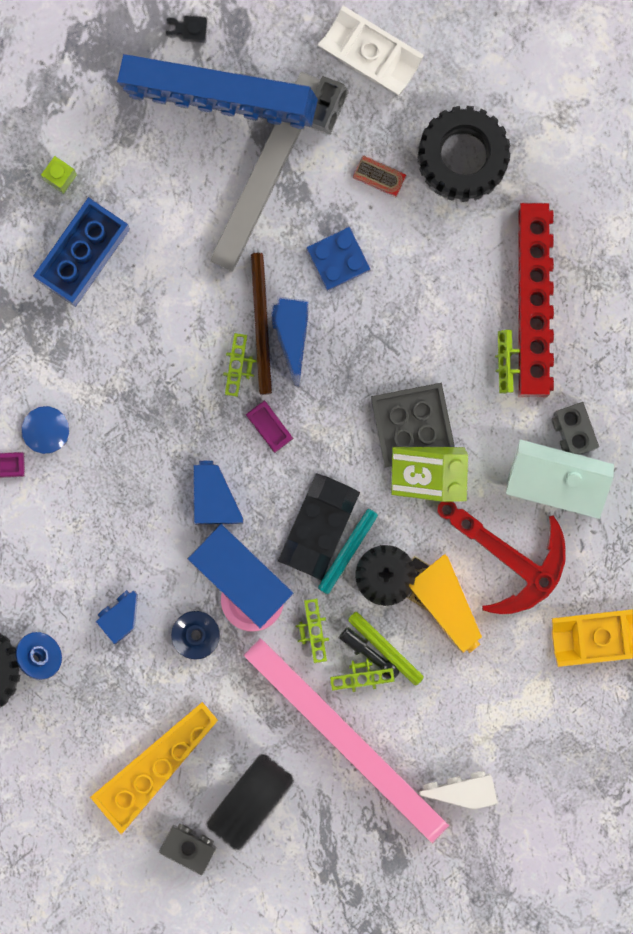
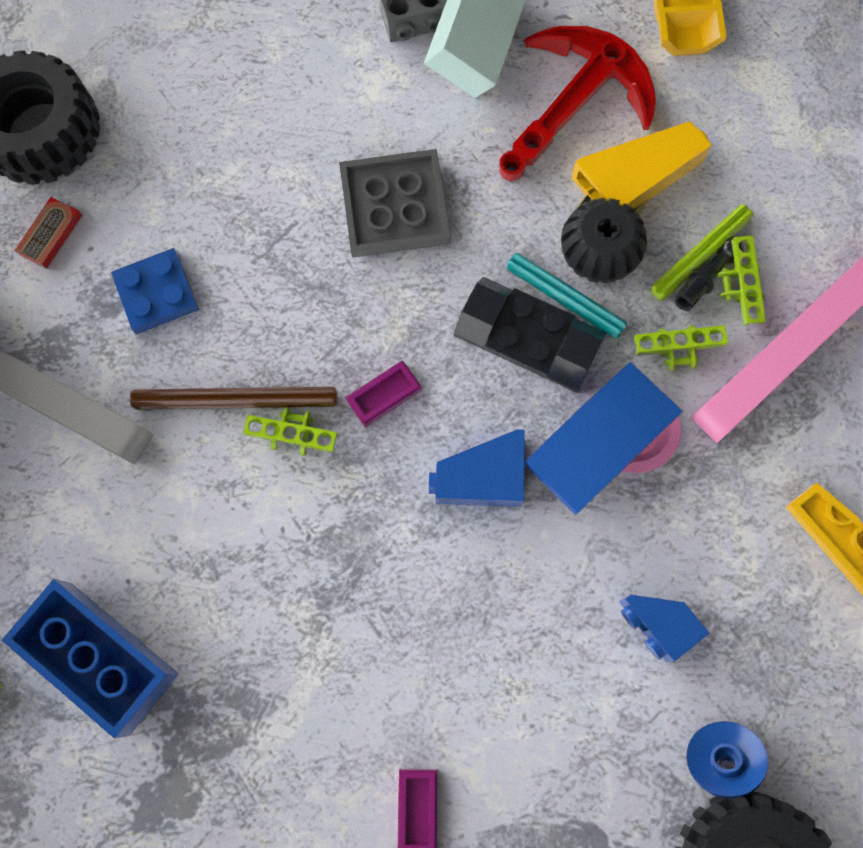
camera: 80 degrees left, 10 degrees down
blue dish [21,406,69,454] -> none
dark blue dish [171,611,220,660] -> none
blue slope [271,298,308,386] -> none
lime slope [391,447,468,502] -> none
lime piece [495,329,520,394] -> none
red brick [518,203,554,397] -> none

